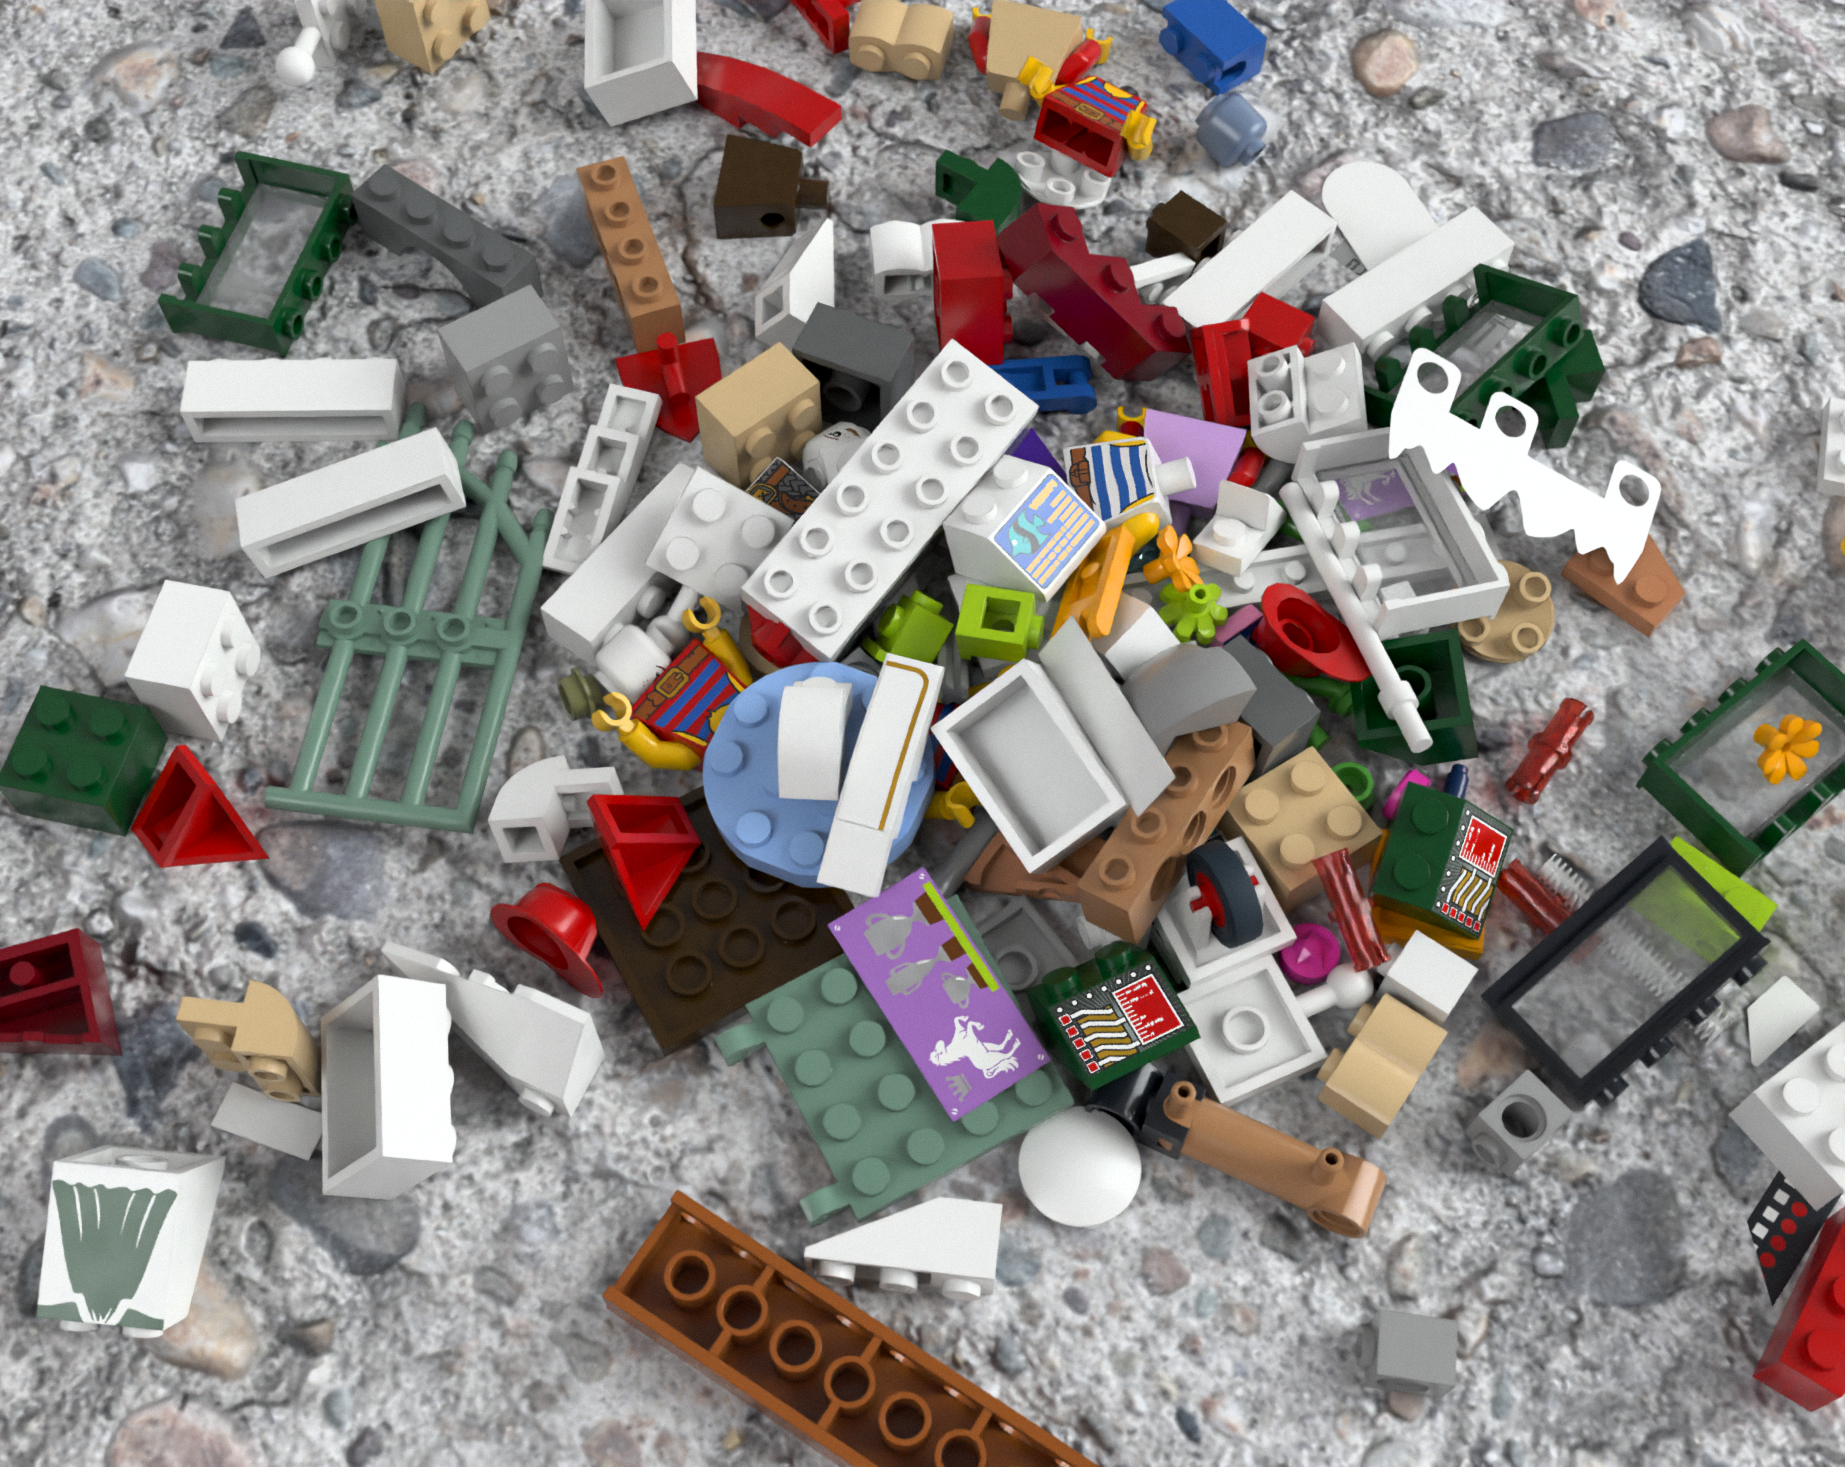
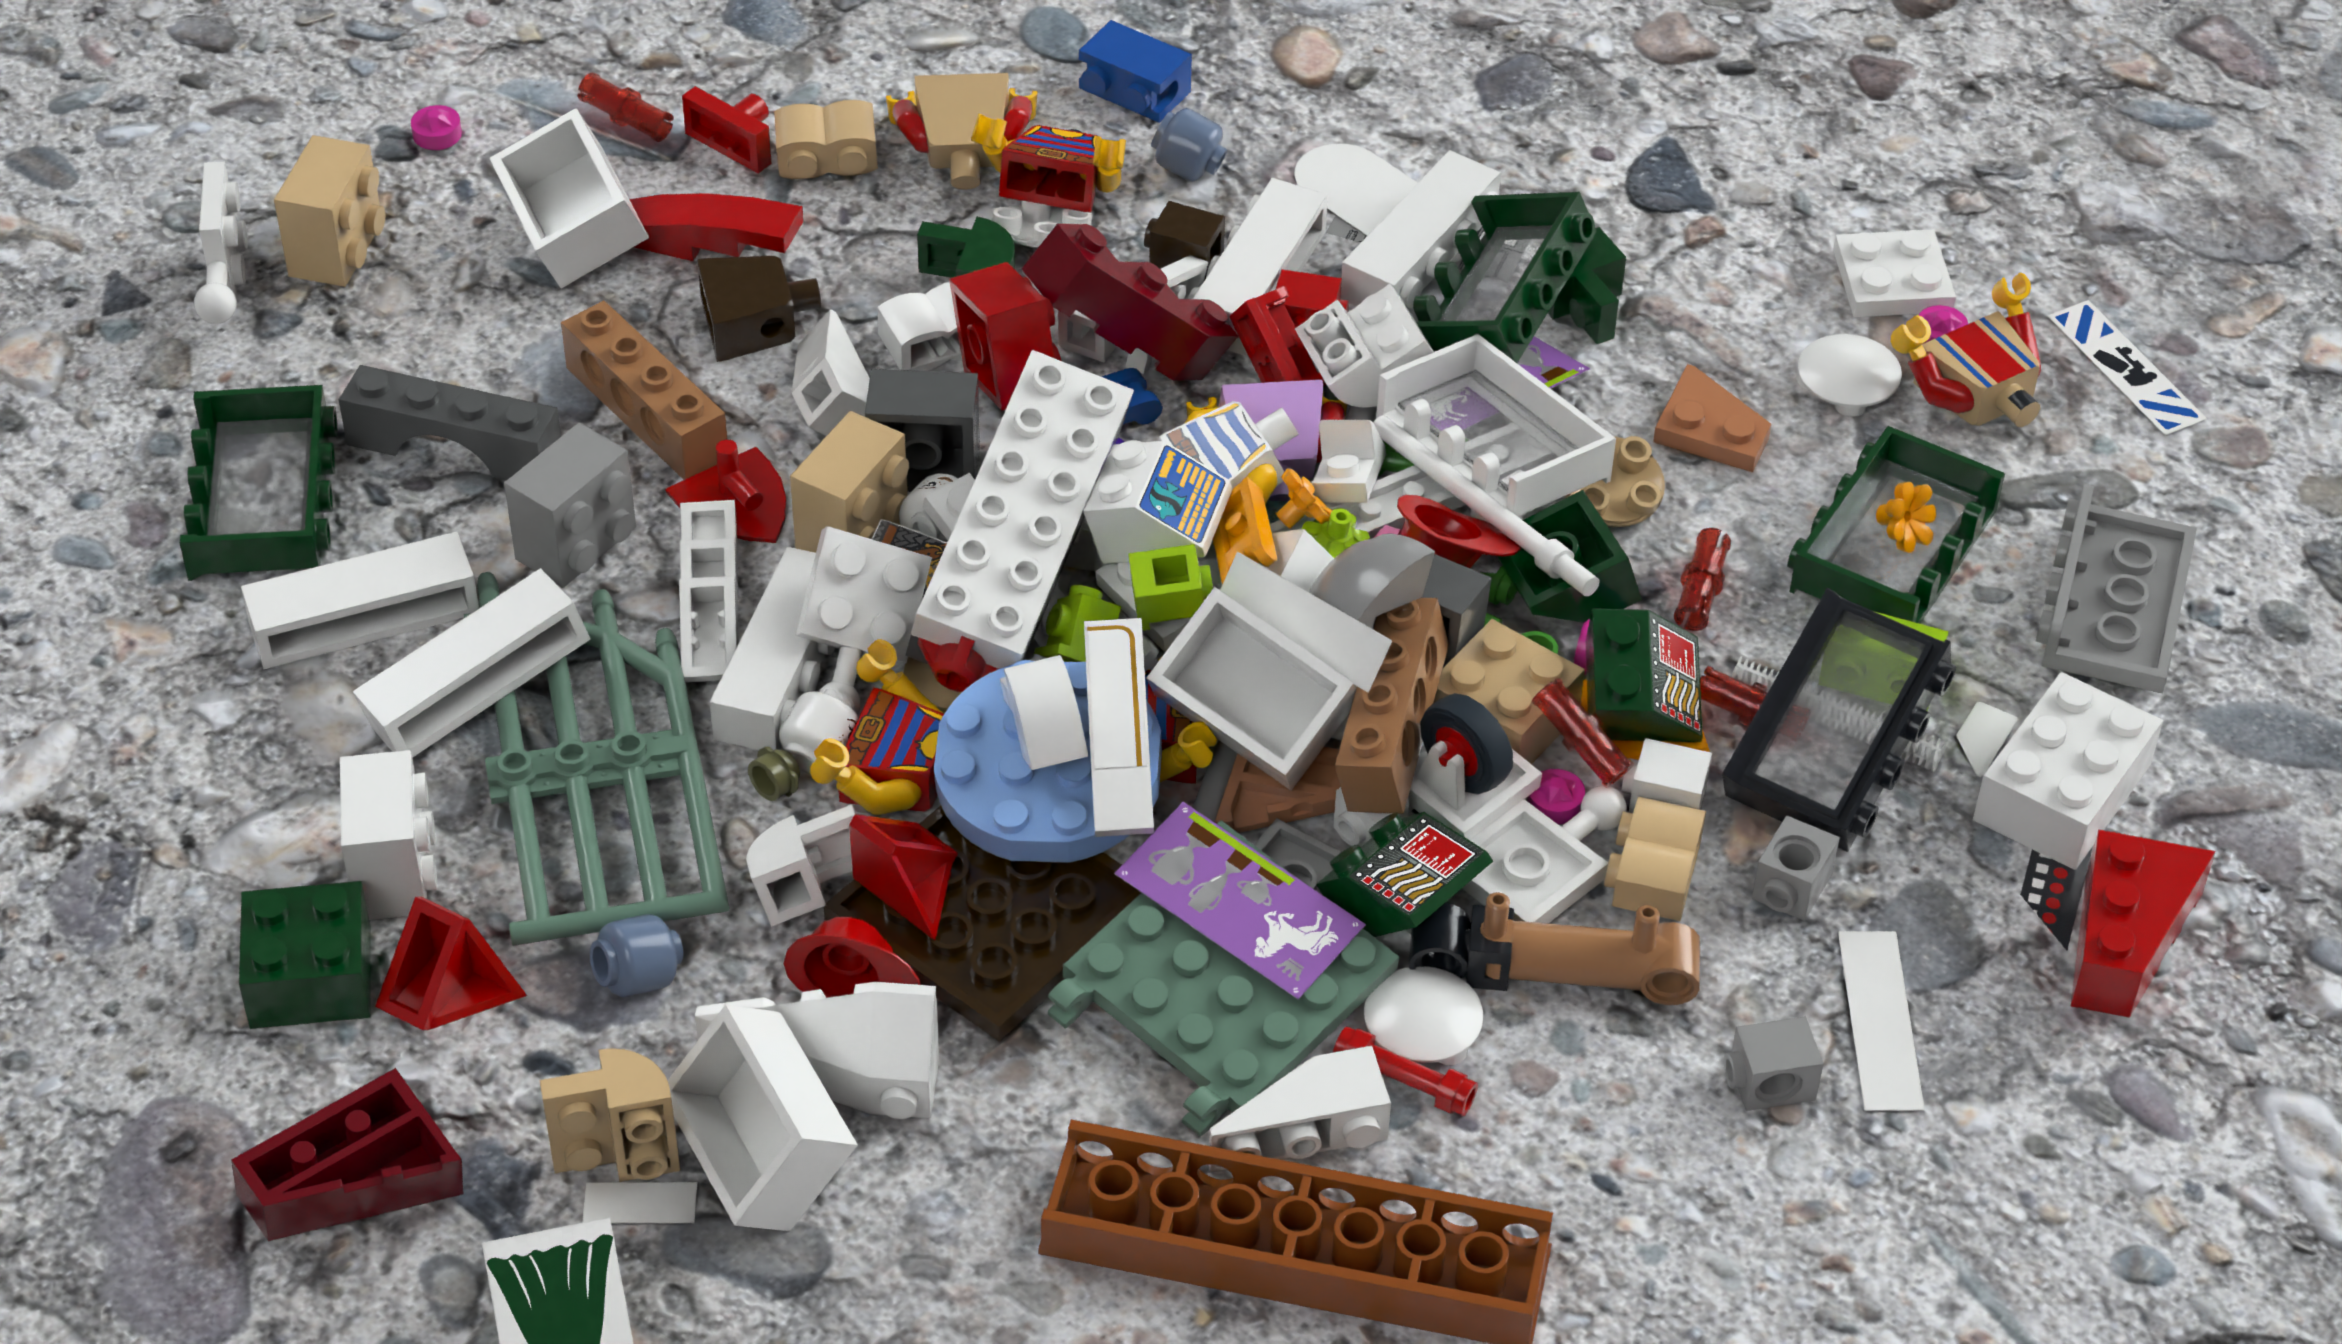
camera: 20 degrees left, 15 degrees down
white piece [1388,348,1661,585] -> none
none -> sand blue head [590,914,683,997]
none -> red bar [1333,1026,1478,1116]
none -> white dish [1796,334,1902,417]
none -> white sticker [1838,931,1925,1111]

